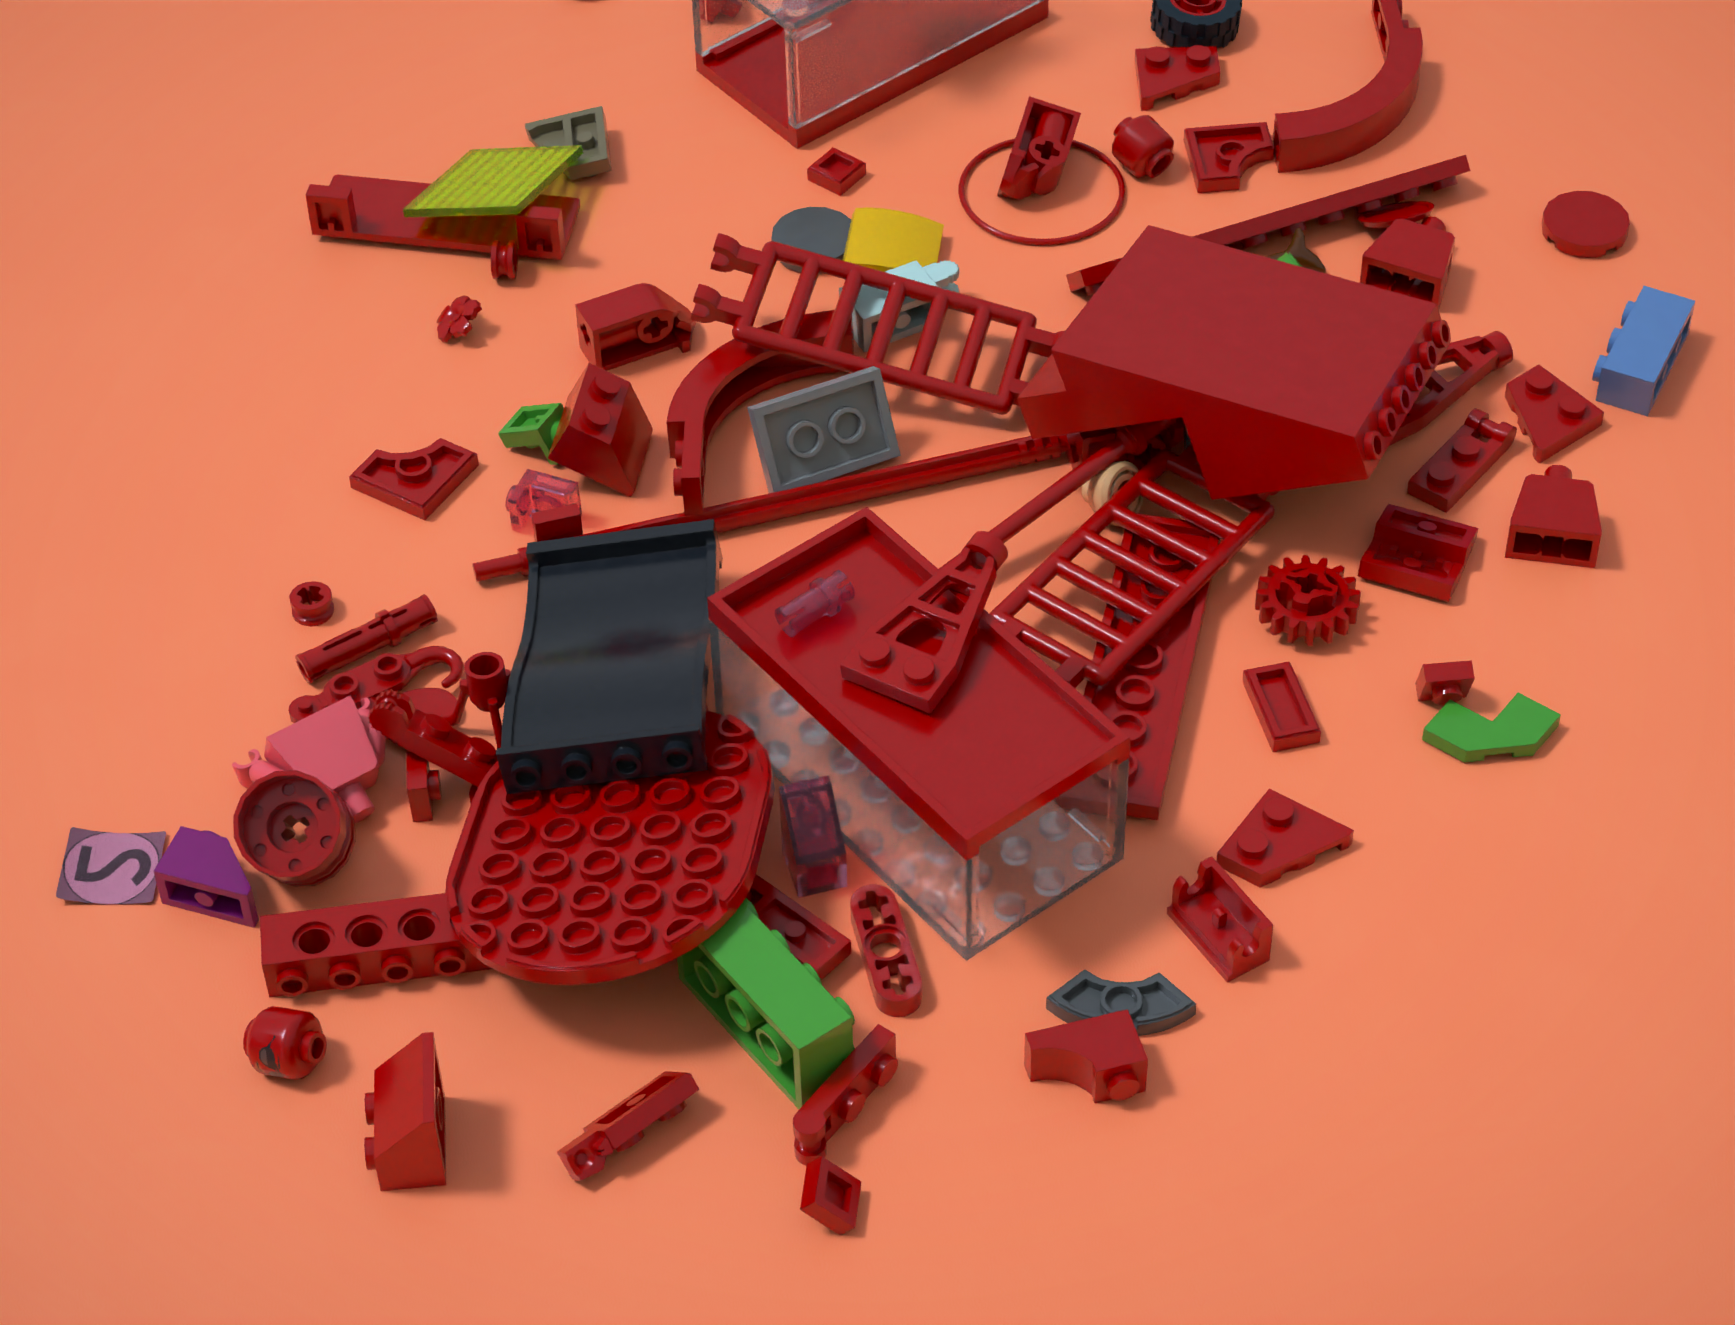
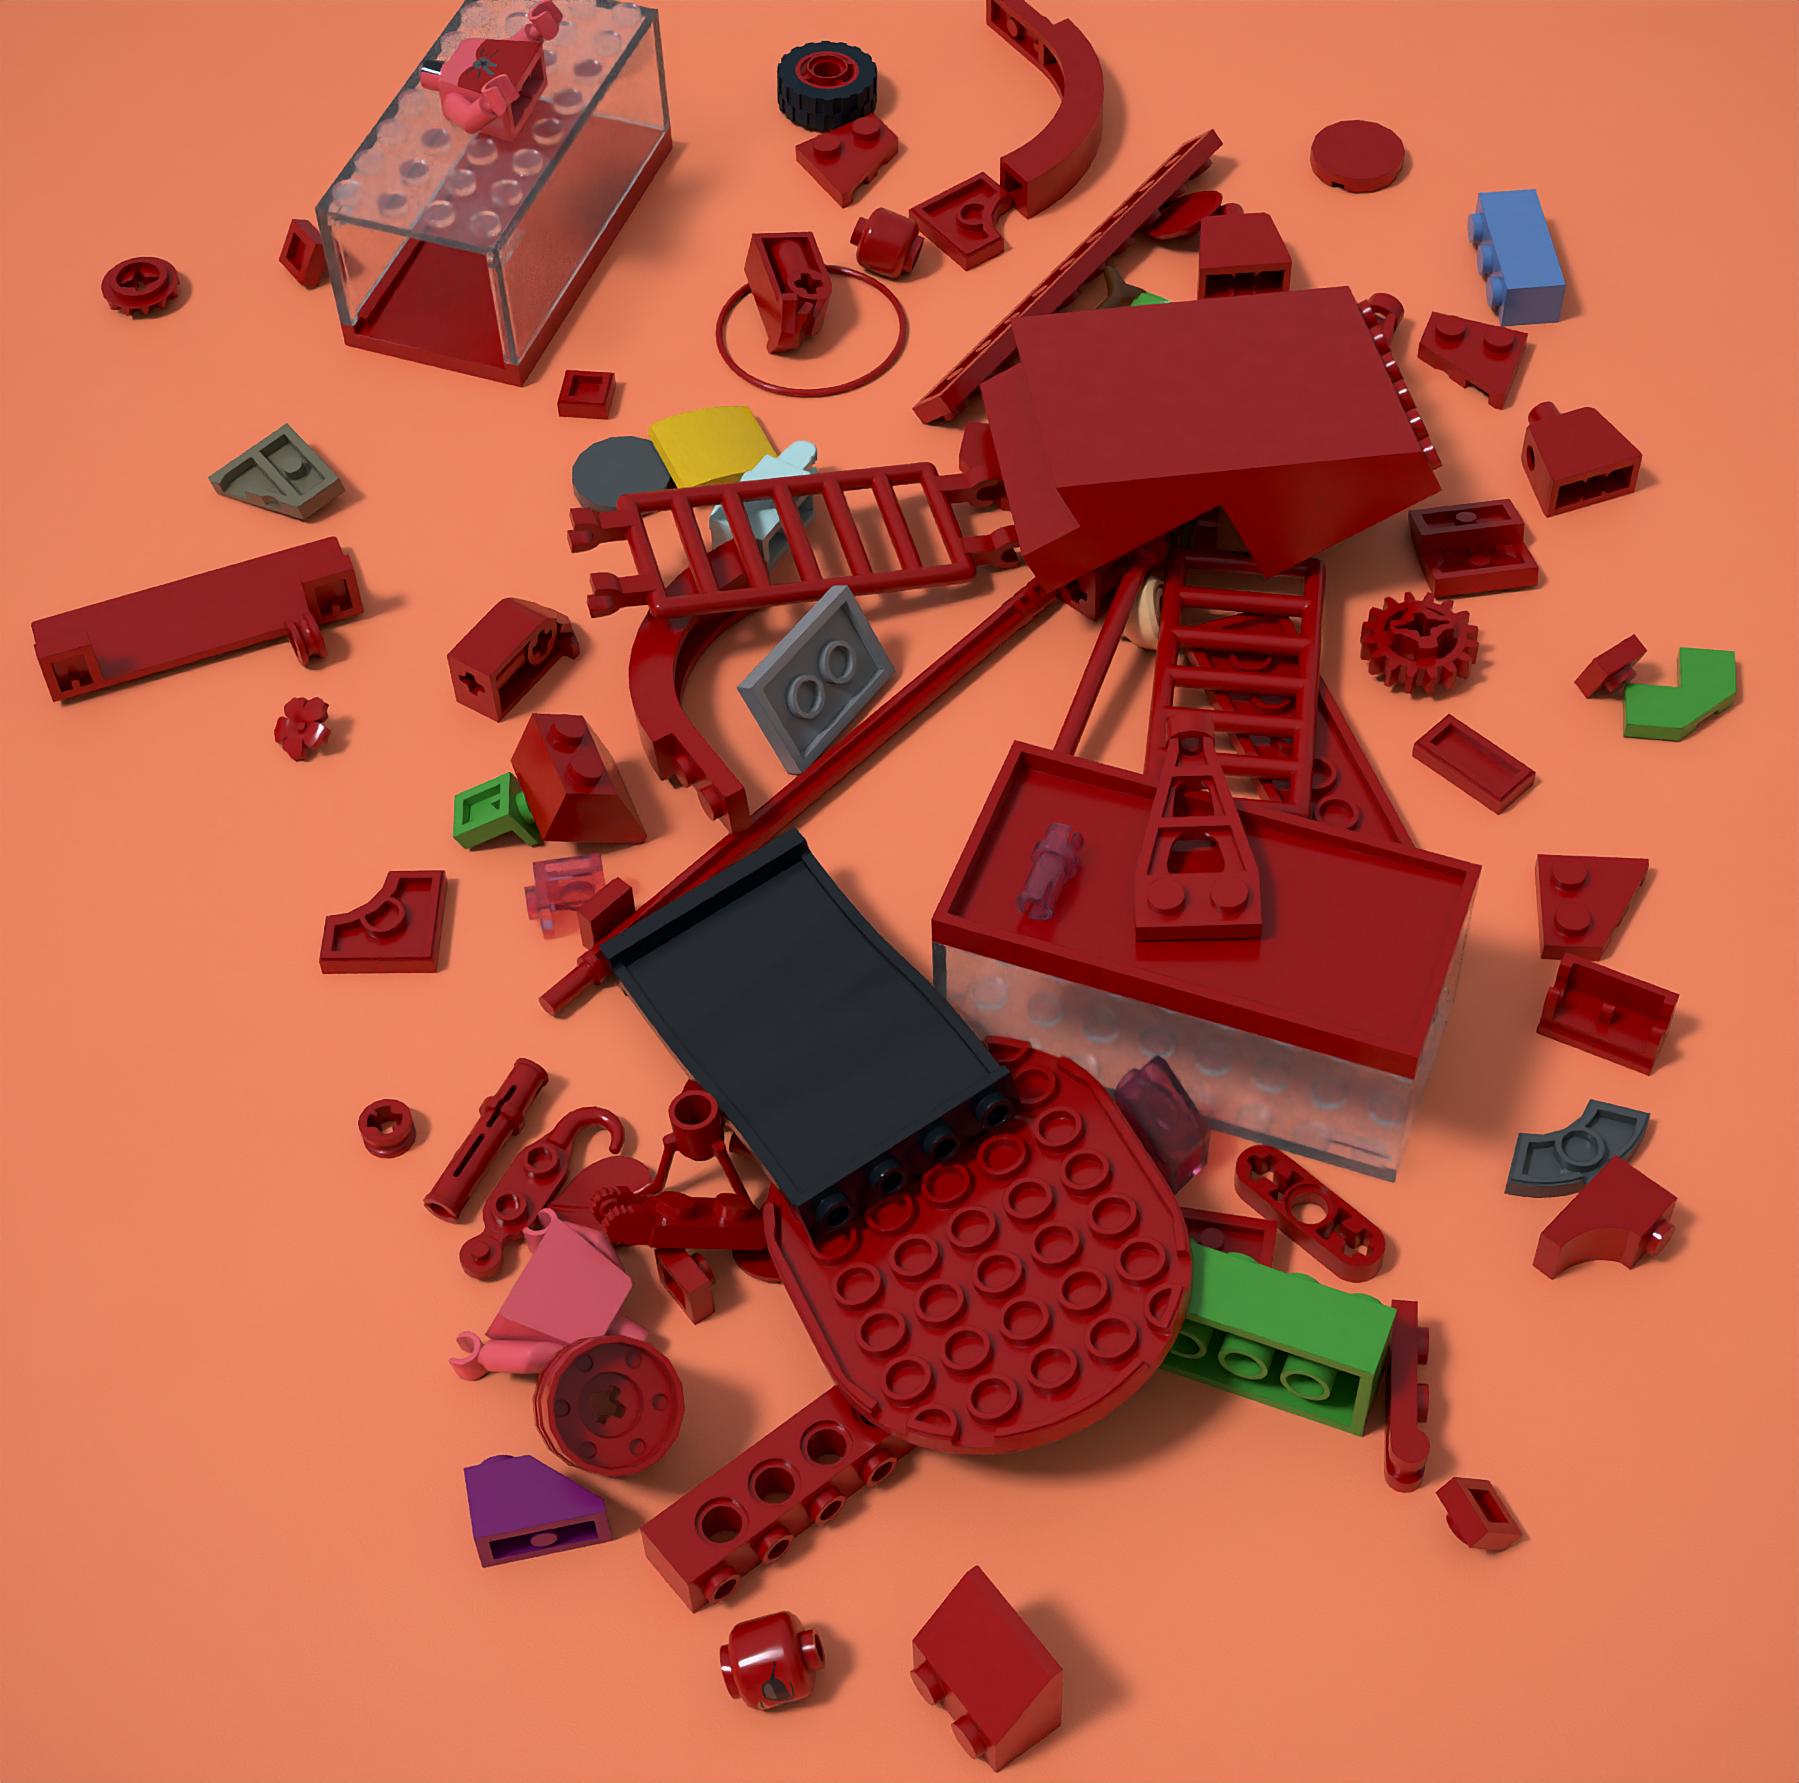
camera: 30 degrees left, 5 degrees up
clear pink sticker [56,827,166,904] -> none
clear neon green piece [402,145,584,217] -> none
red hinge [557,1071,700,1181] -> none
red plate [1407,408,1517,513] -> none

